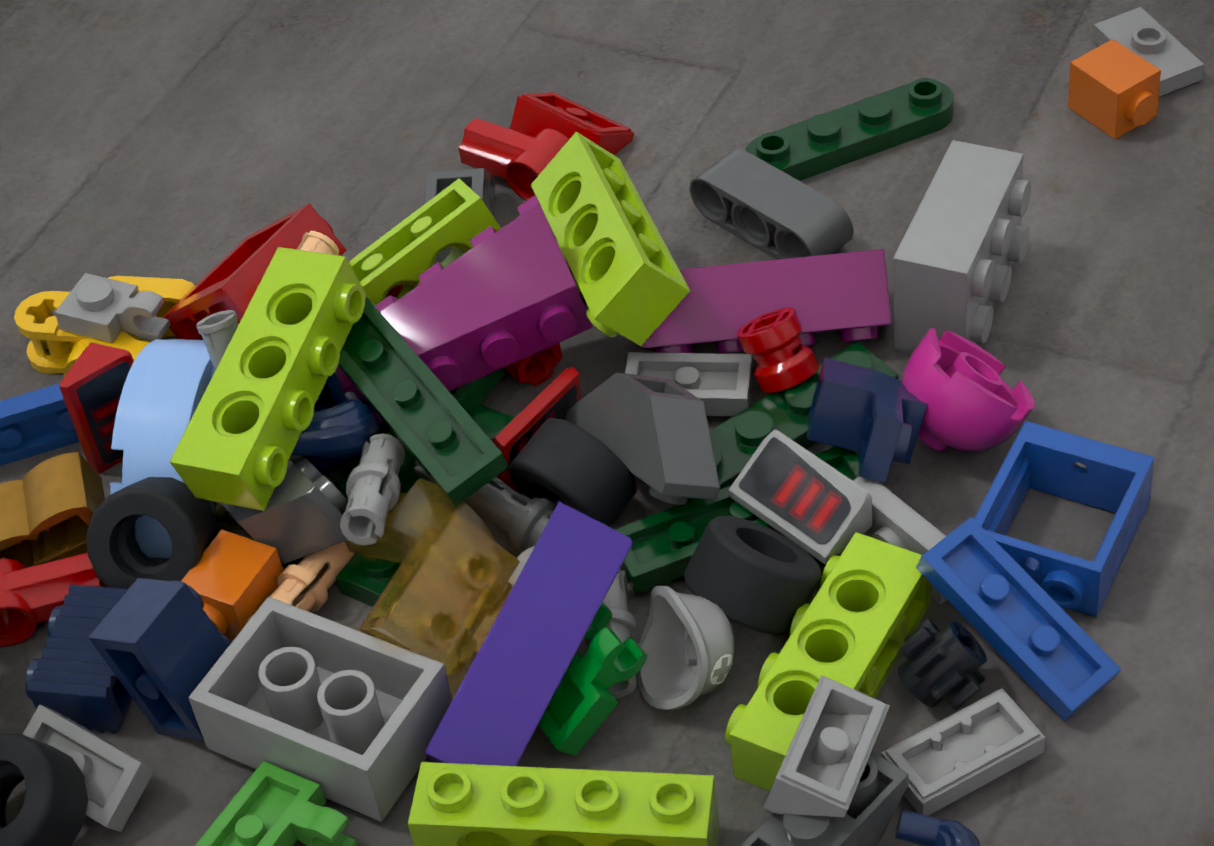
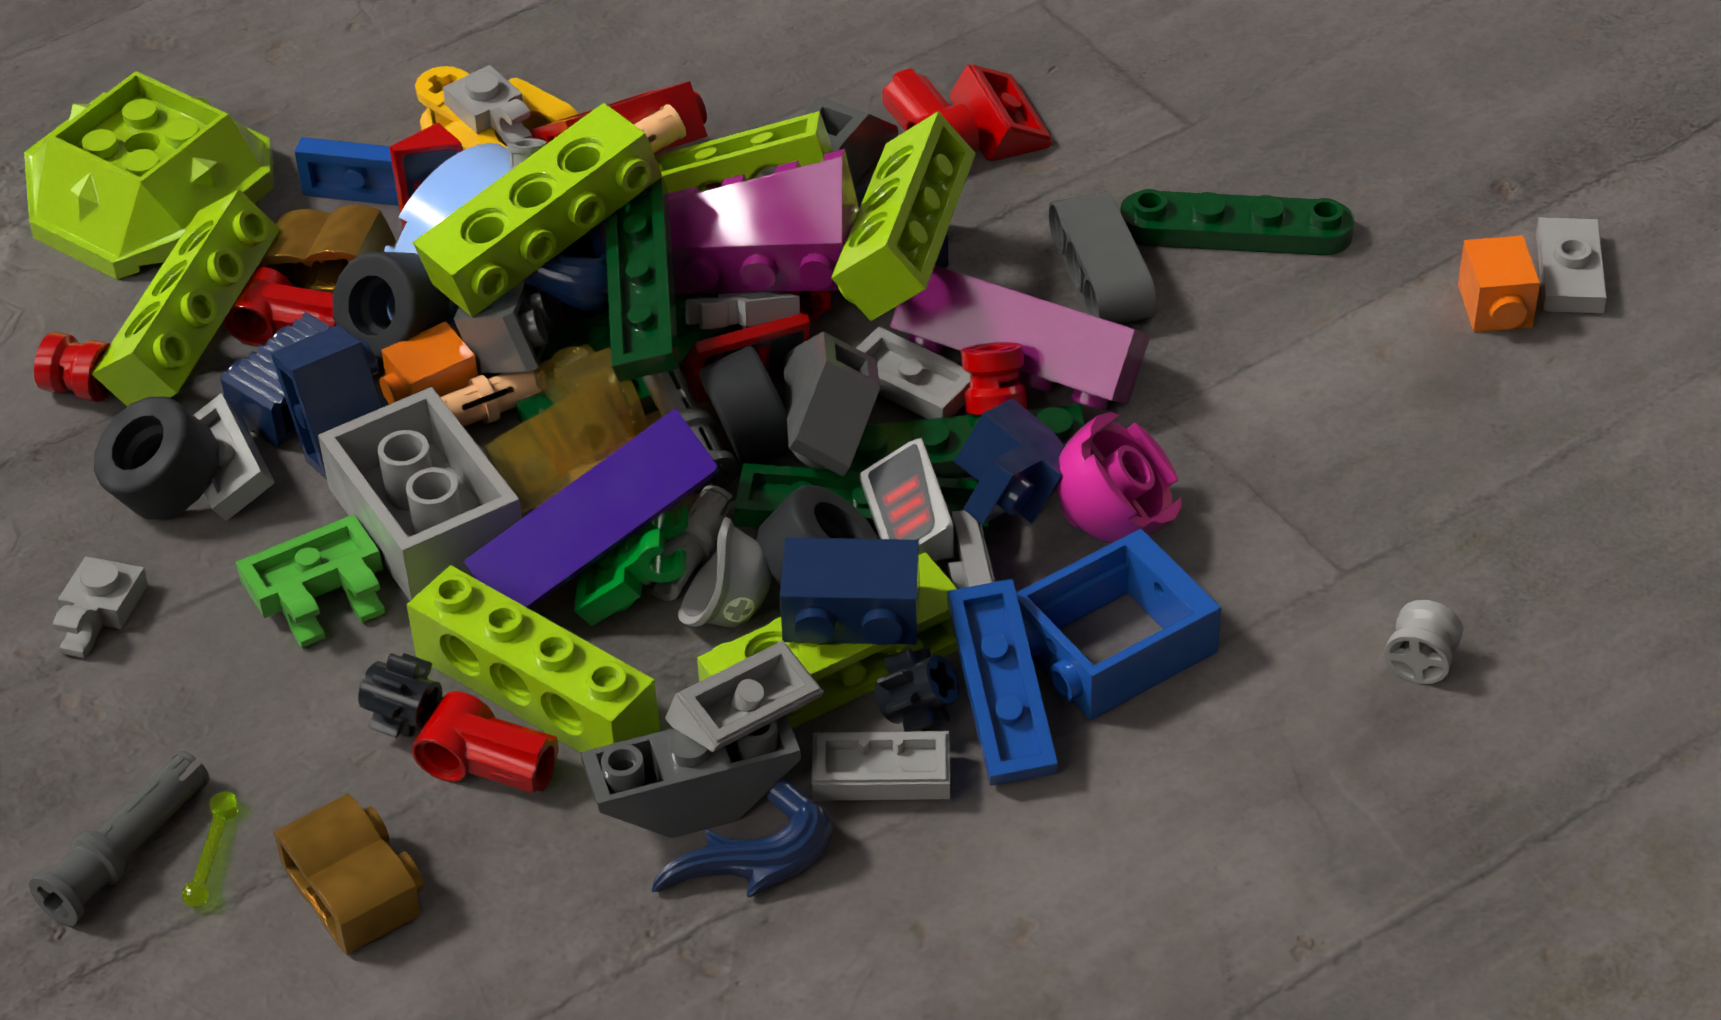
camera: 25 degrees right, 0 degrees up
light grey pin [340,434,405,545] -> none
light grey brick [893,140,1031,353] -> none
none -> light grey plate [685,292,800,329]
none -> dark blue brick [780,537,920,645]

